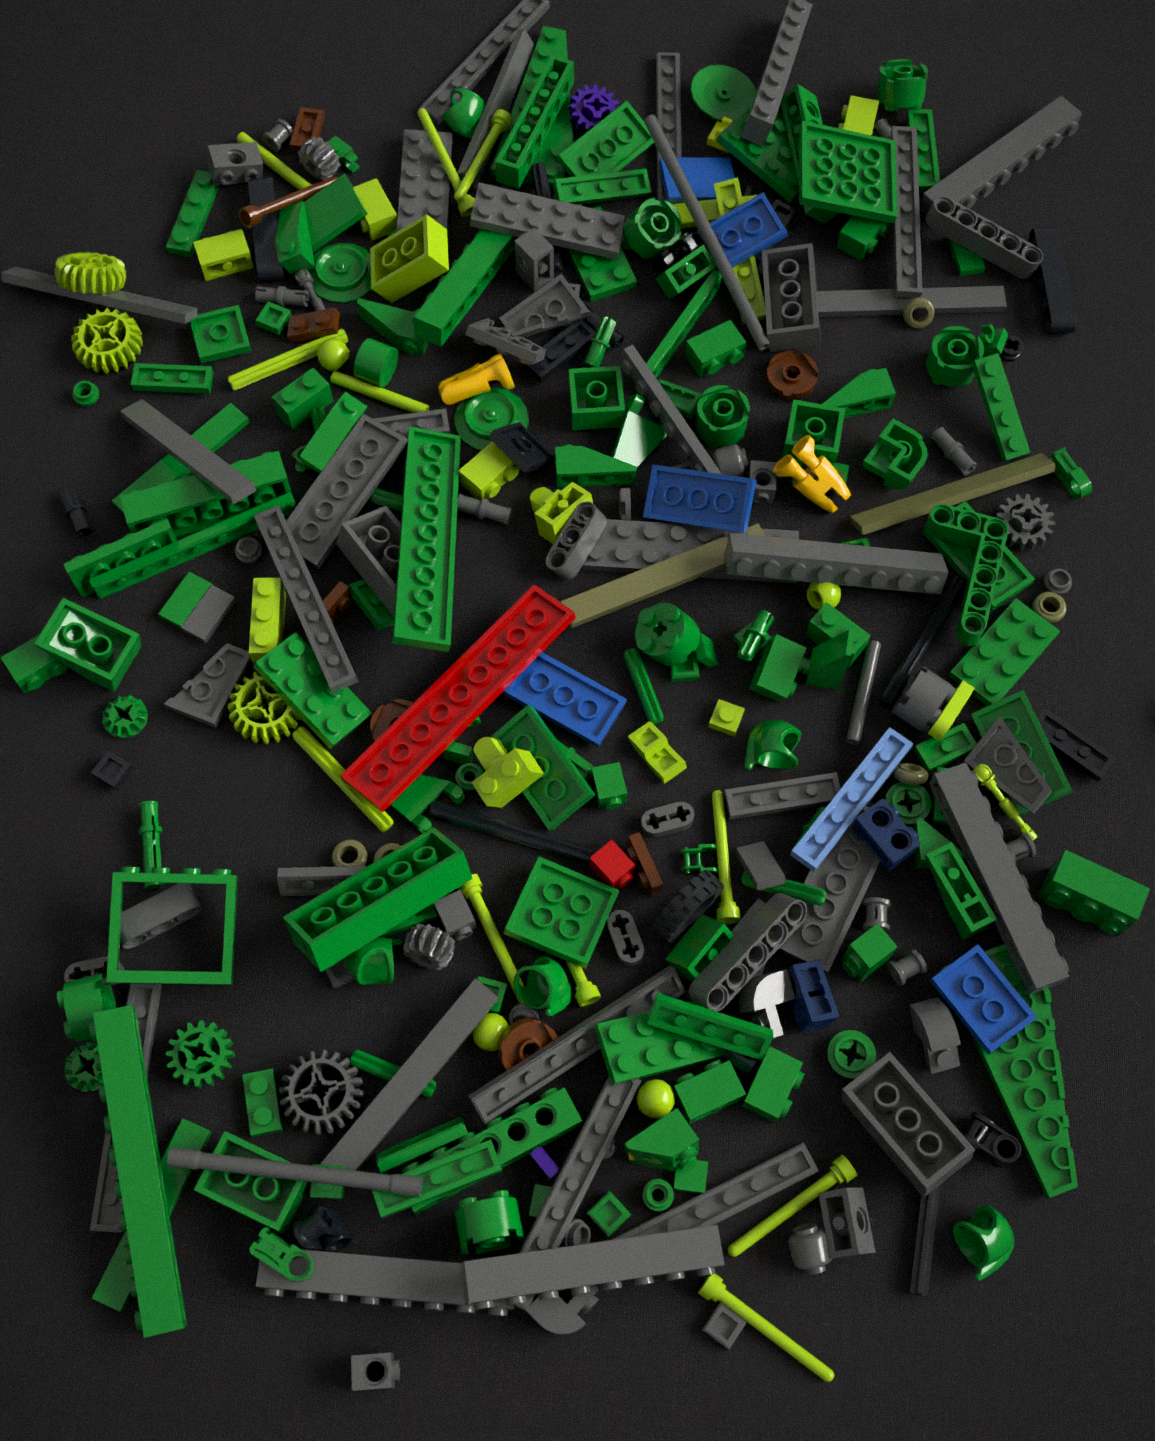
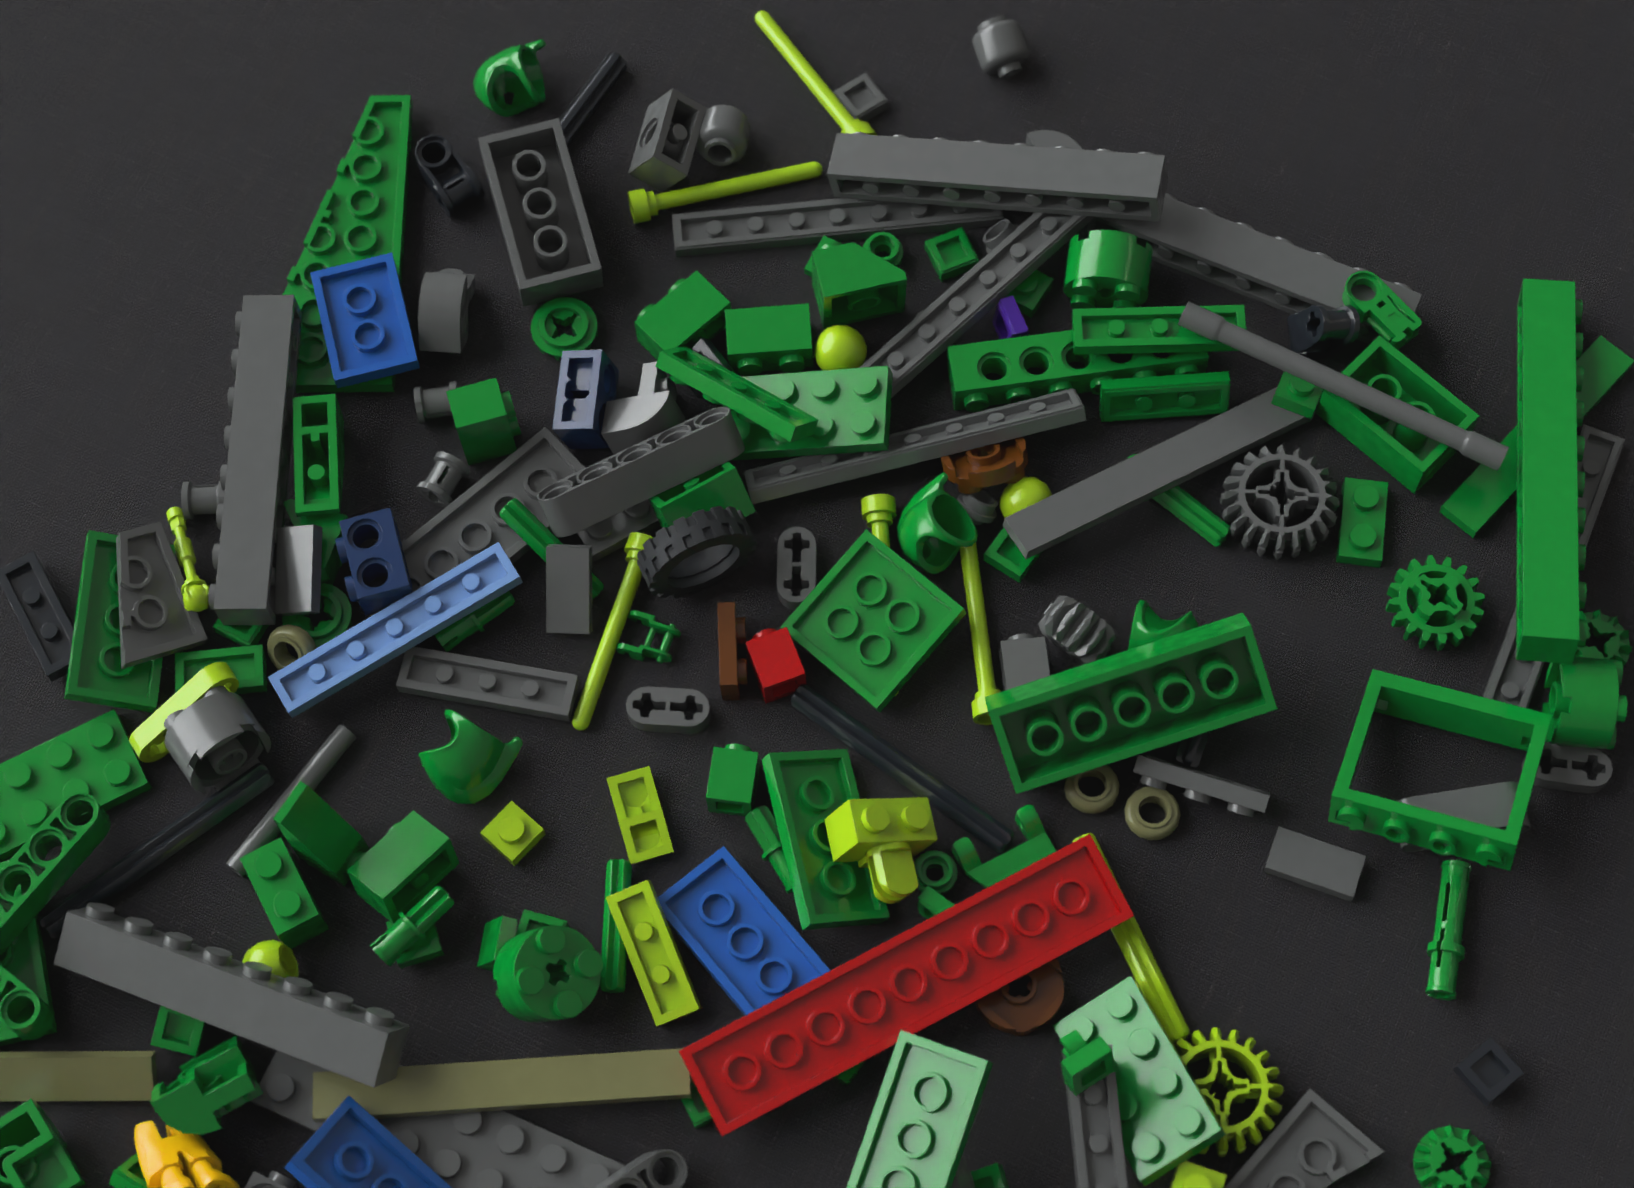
camera: 155 degrees left, 0 degrees up
dark grey brick [351,1352,400,1391] -> none
green brick [1038,850,1150,936] -> none
none -> green brick [151,1035,264,1135]
none -> dark grey tile [275,524,323,616]
none -> lime plate [605,880,702,1027]
none -> dark grey head [972,15,1030,79]
none -> green tile [1060,1029,1115,1097]
none -> dark grey tile [1263,826,1366,902]

